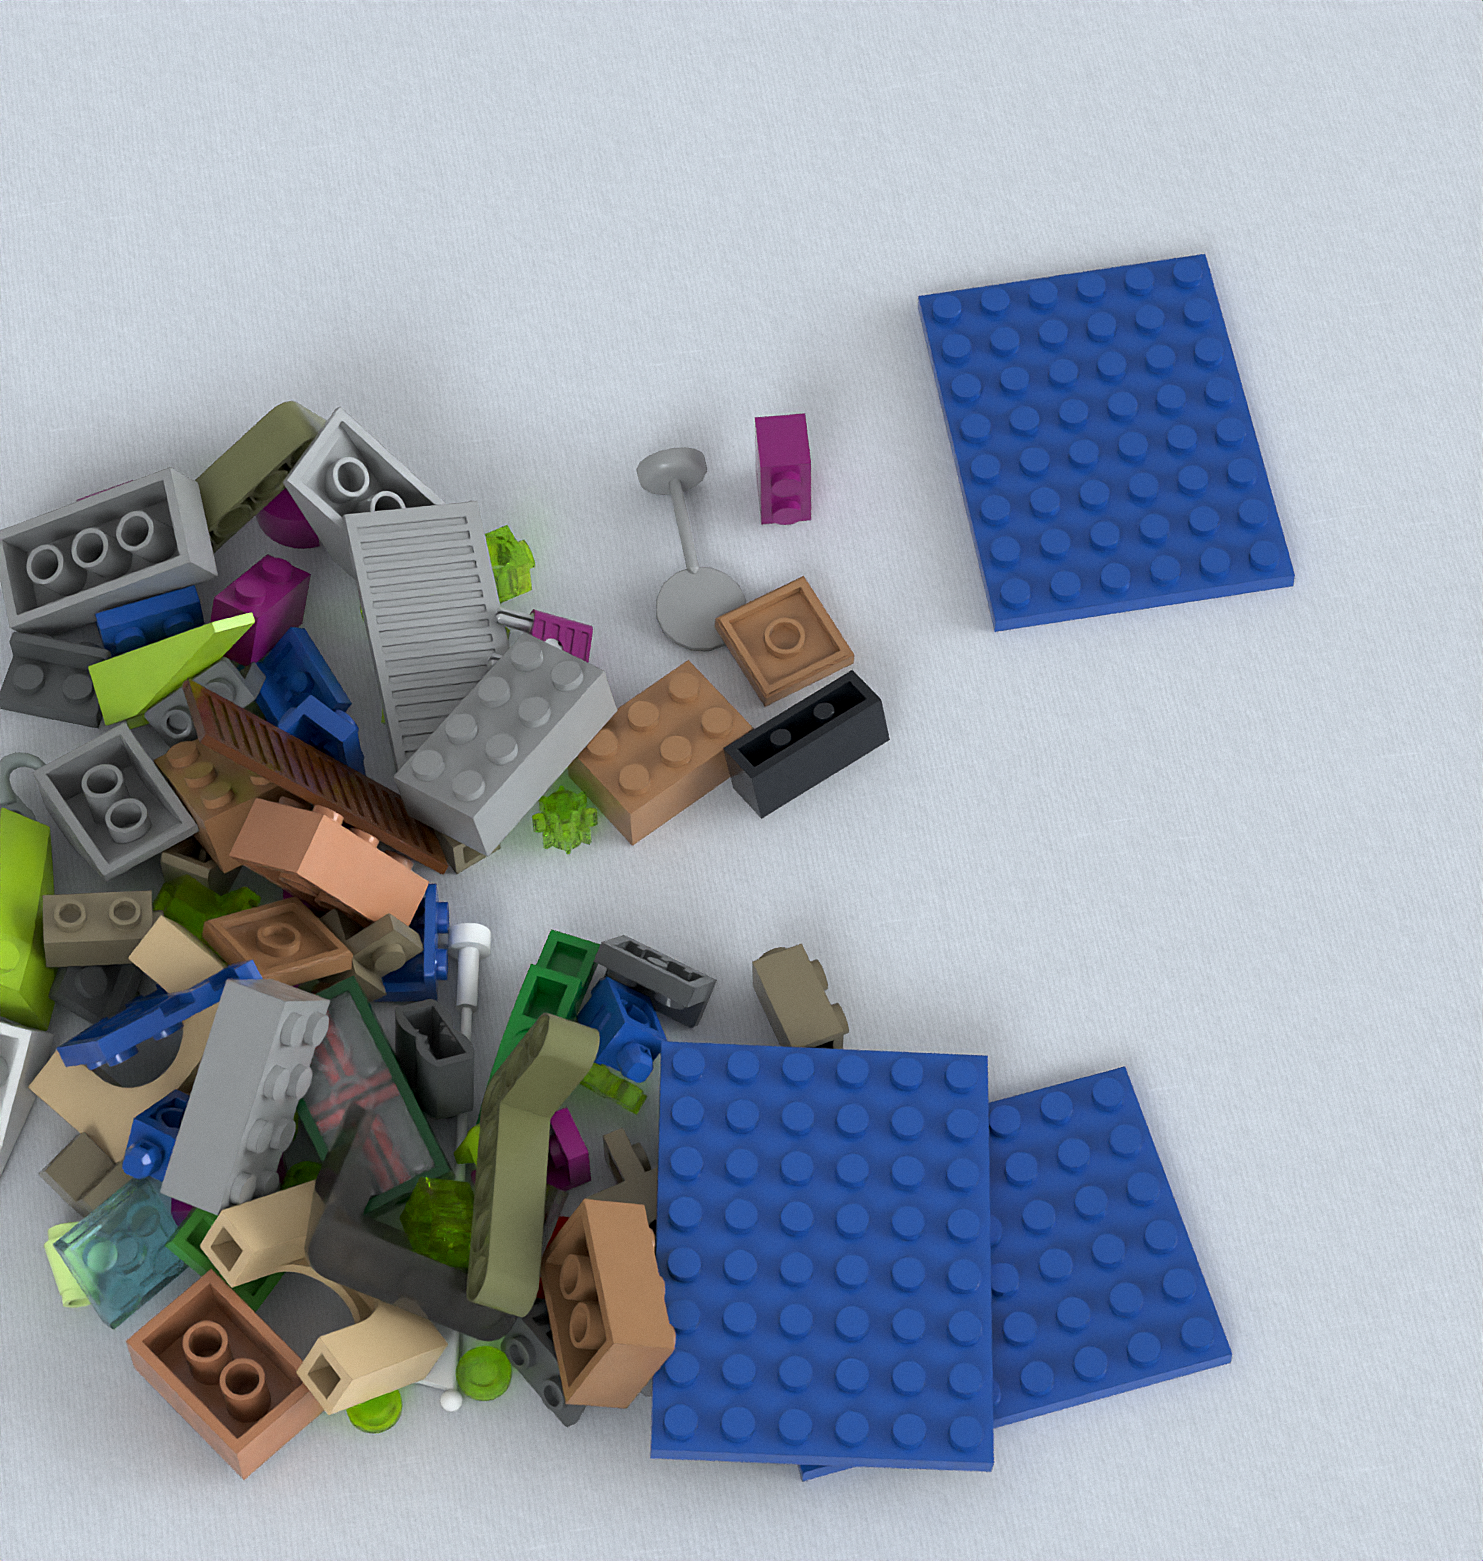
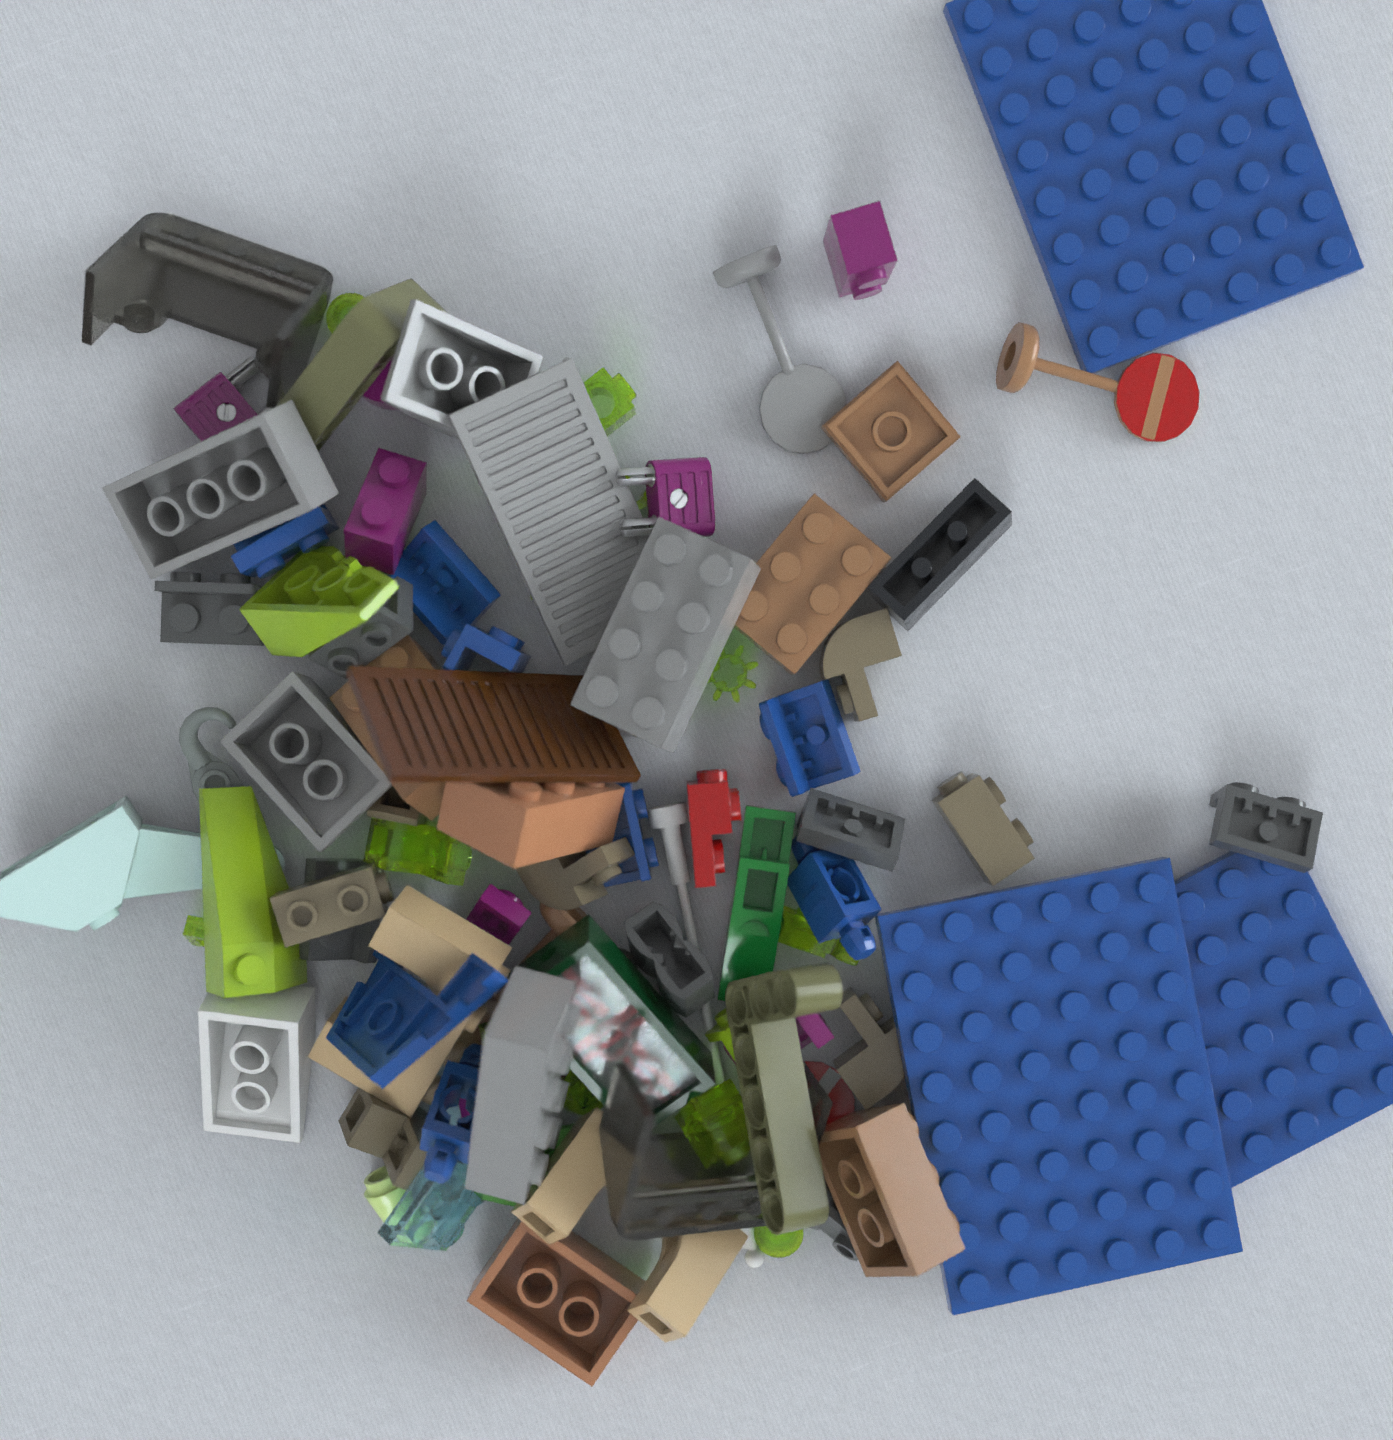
camera: 10 degrees left, 30 degrees up
medium nougat tile [202,896,353,986] -> none
none -> clear smoke windscreen [82,212,333,408]
none -> red plate [687,769,741,888]
none -> blue bracket [759,679,861,797]
none -> dark tan brick [819,608,902,722]
none -> piece [996,322,1200,442]
none -> dark grey bracket [1209,782,1323,873]

